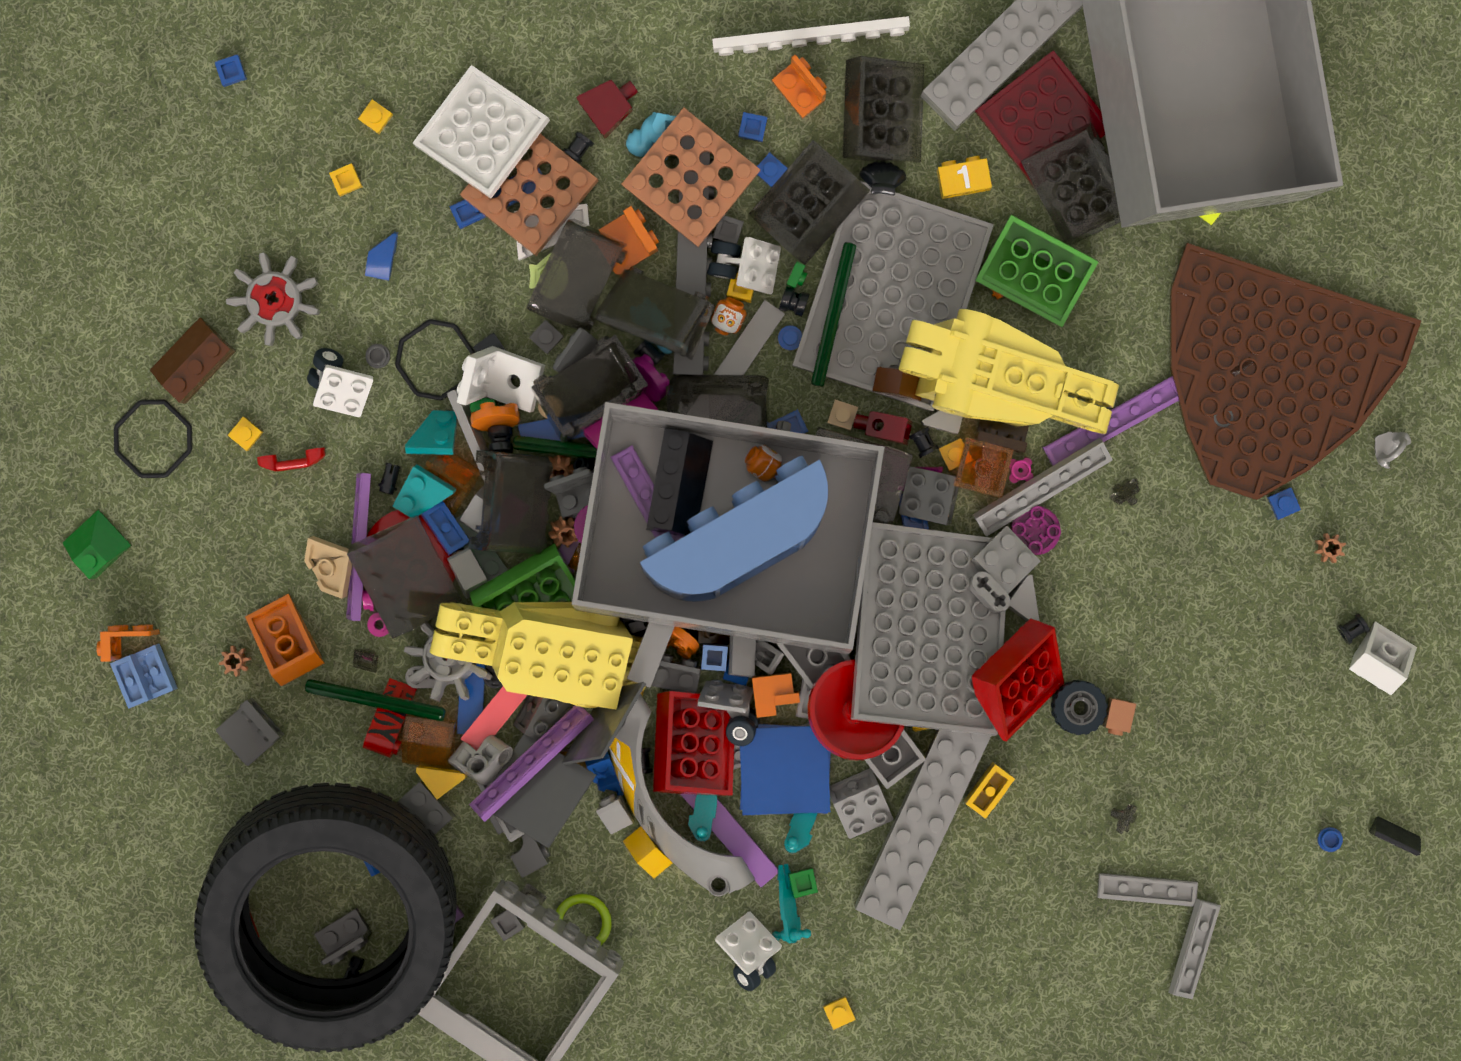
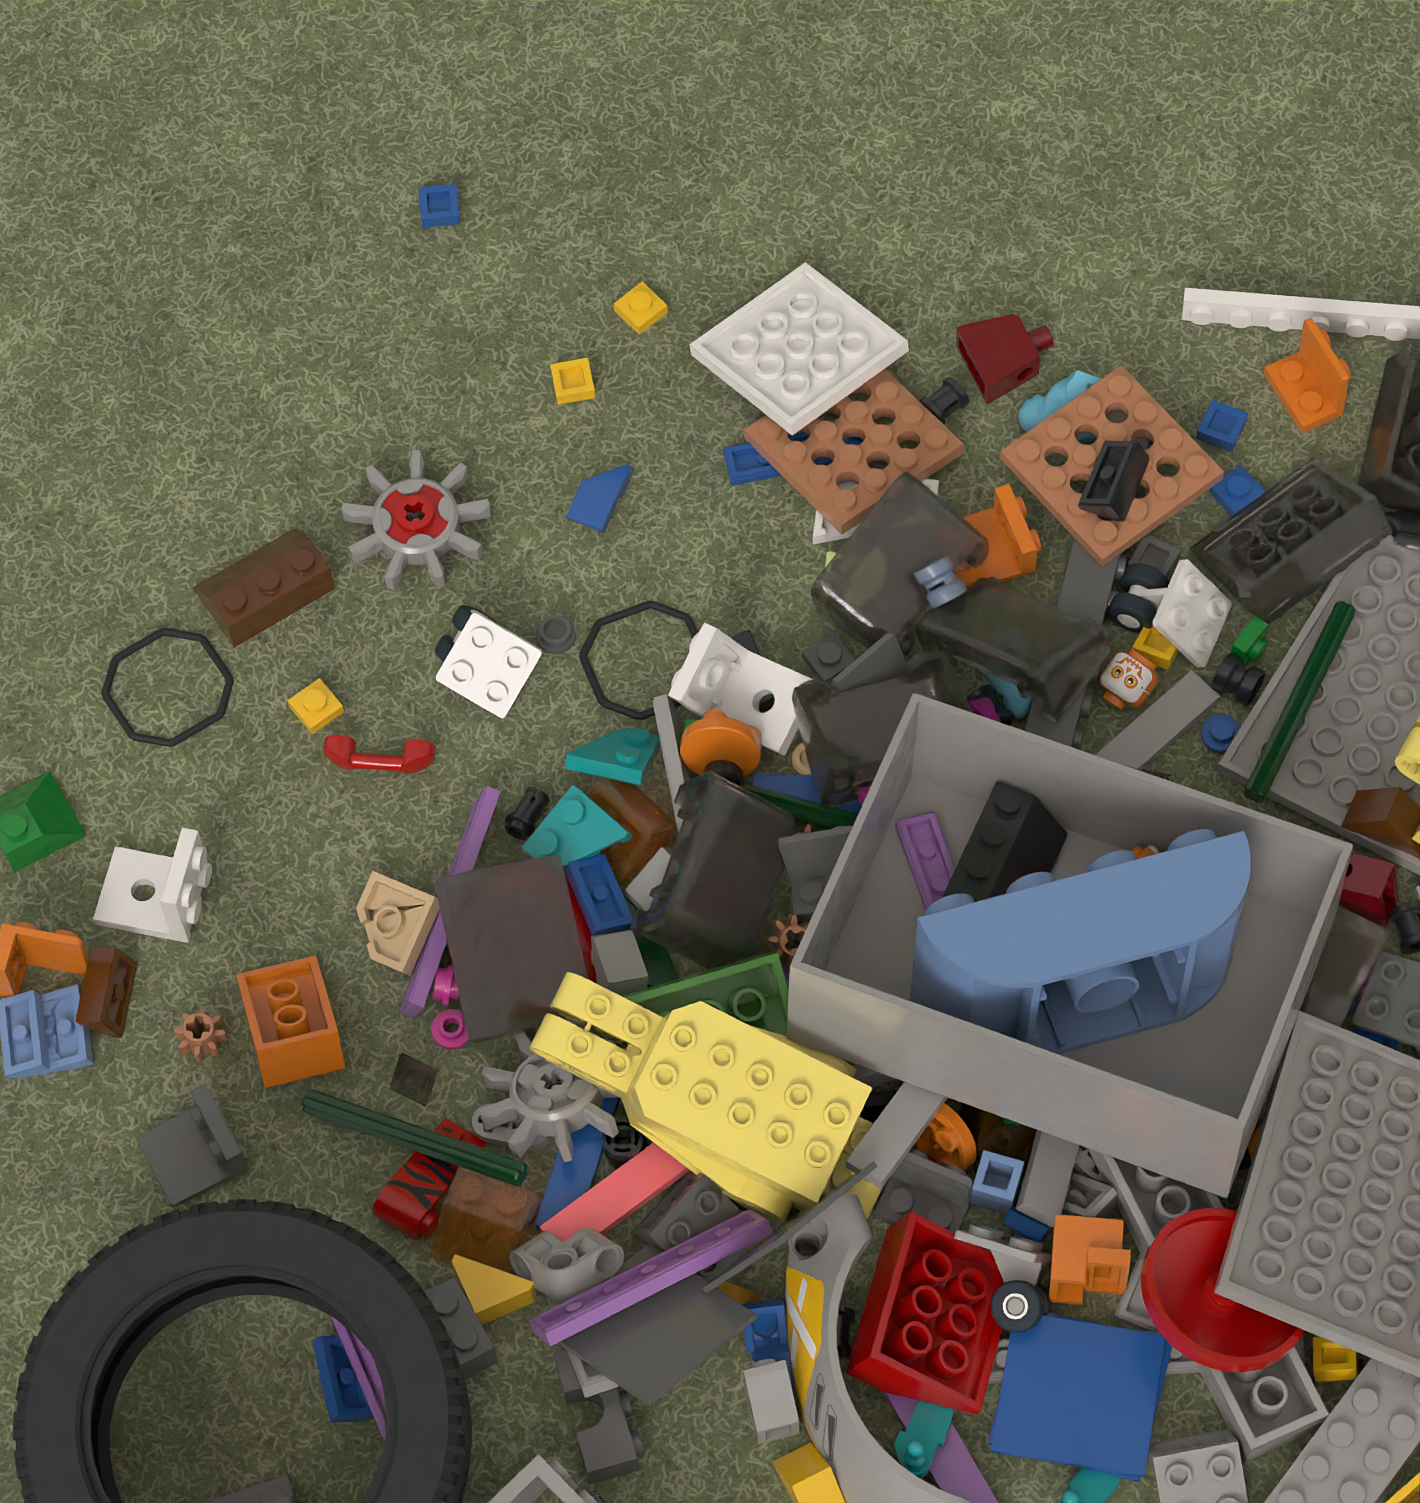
camera: 20 degrees right, 25 degrees down
none -> reddish brown slope [76,946,137,1038]
none -> white bracket [93,828,212,943]
none -> sand blue wheel [913,554,967,608]
none -> black slope [1078,441,1150,522]

